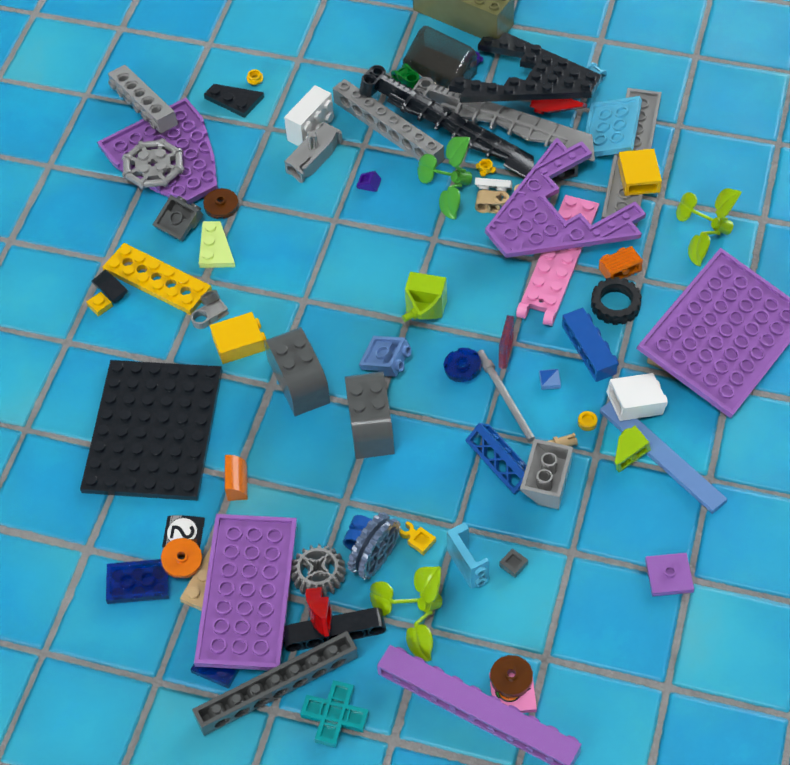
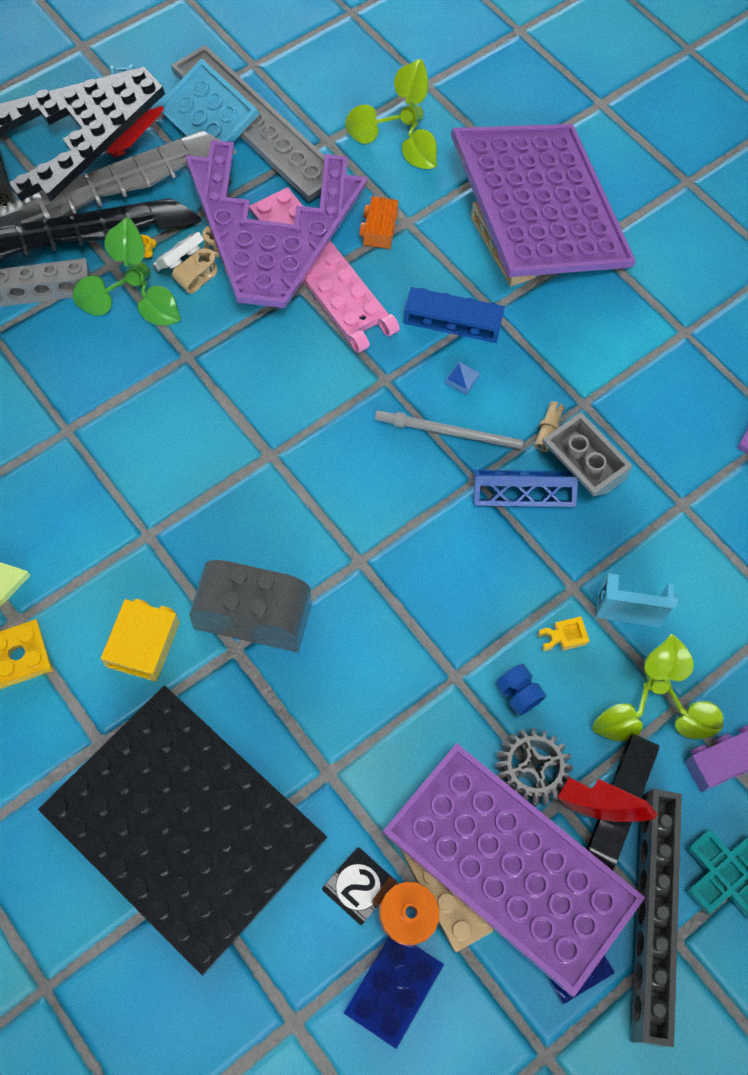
camera: 60 degrees left, 10 degrees up
light grey piece [191,298,229,329] -> none
dark grey tile [200,290,220,305] -> none
orange brick [225,455,248,501] -> none
dark grey brick [345,371,395,459] -> none
sand blue piece [347,512,401,580] -> none
dark purple slope [356,171,381,192] -> none
medium blue plate [359,336,411,377] -> none
lime piece [402,272,447,322] -> none
clear blue plate [443,348,482,382] -> none
clear pink tile [499,315,514,369] -> none
dark grey plate [499,548,528,578] -> none
yellow tile [578,411,598,431] -> none
black tyre [591,277,642,325] -> none
medium blue tile [600,401,727,514] -> none
white brick [606,373,668,421] -> none
lime slope [615,425,651,472] -> none
yellow brick [618,149,662,196] -> none

